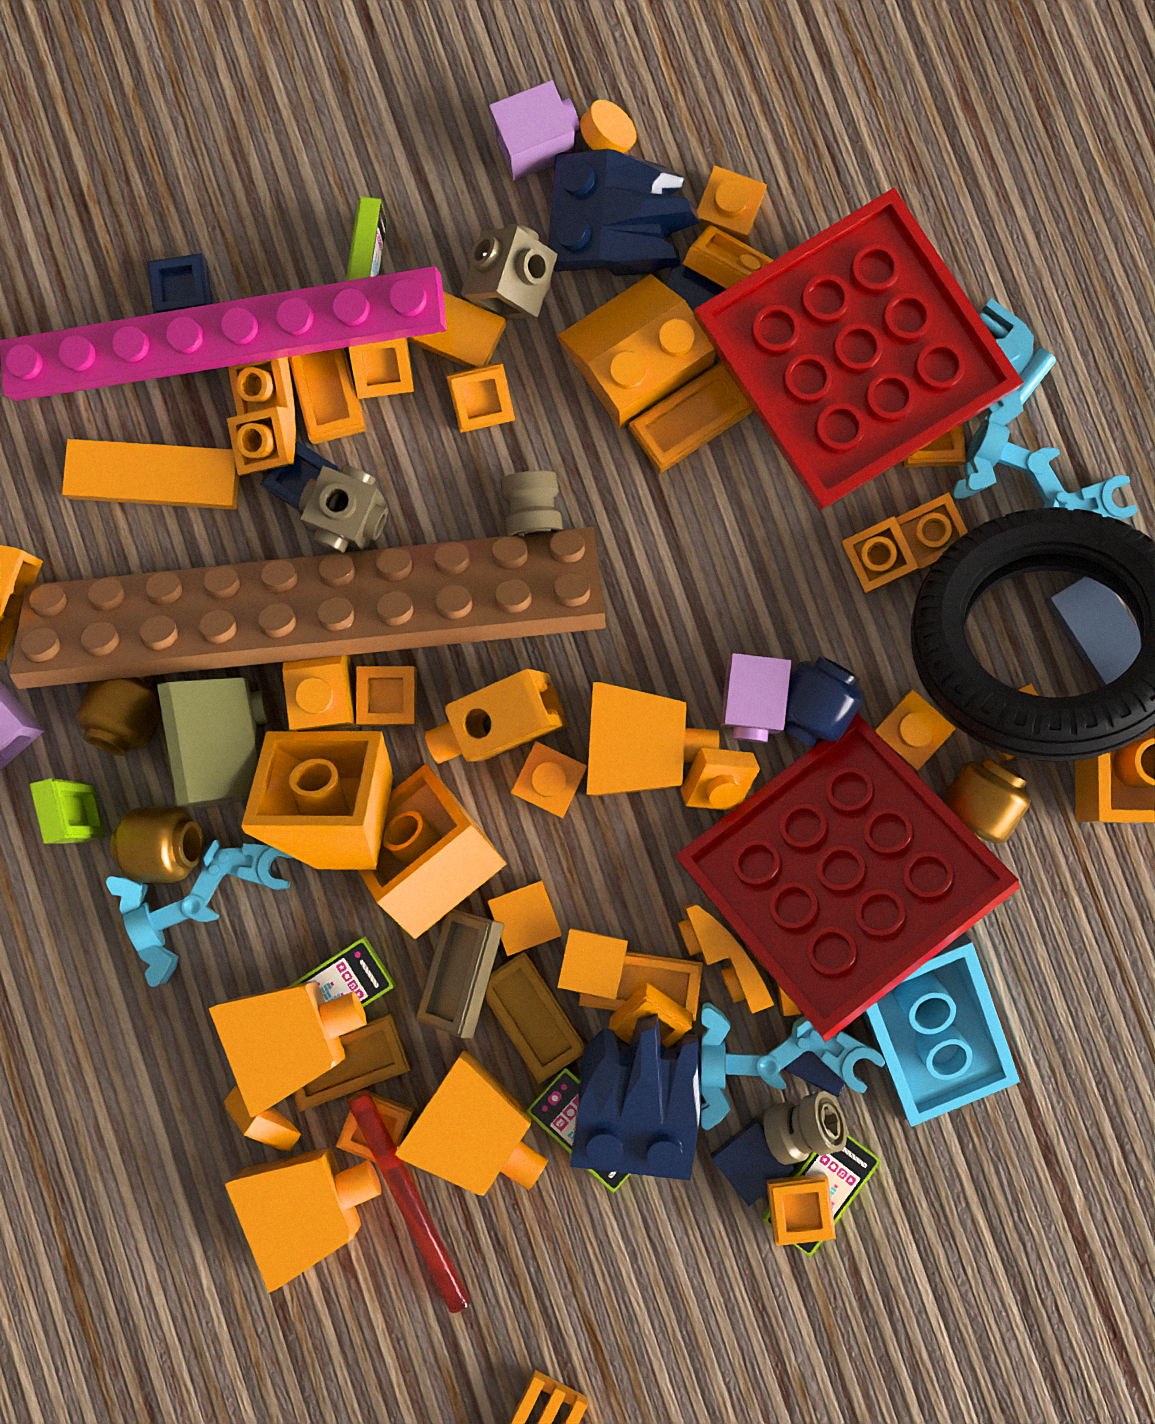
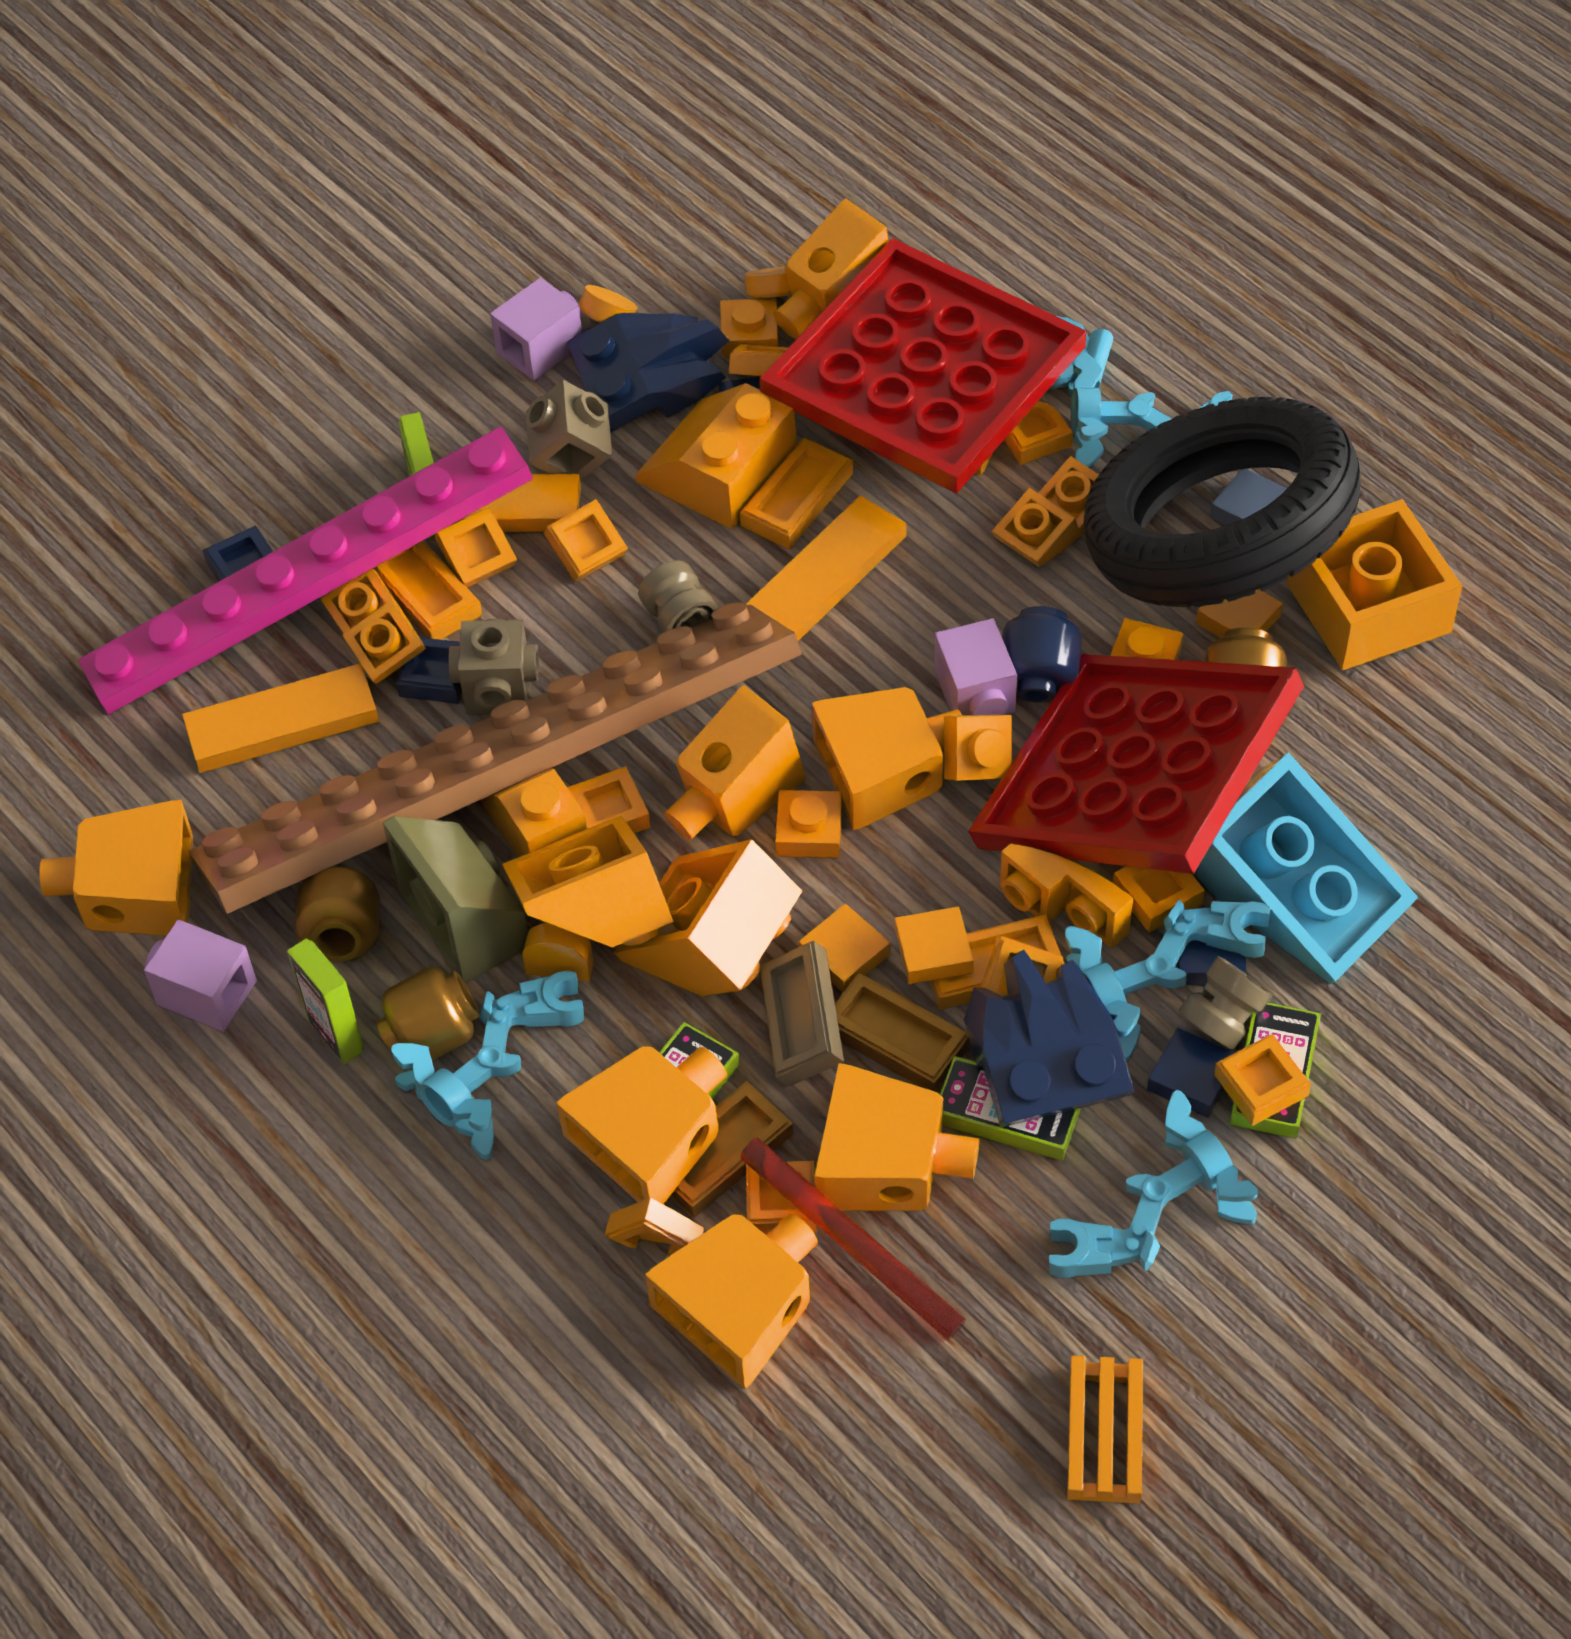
camera: 25 degrees left, 30 degrees down
none -> light orange tile [744,267,791,298]
none -> light orange tile [746,495,907,641]
none -> light orange torso [774,198,889,338]
none -> medium azure piece [1049,1090,1258,1278]

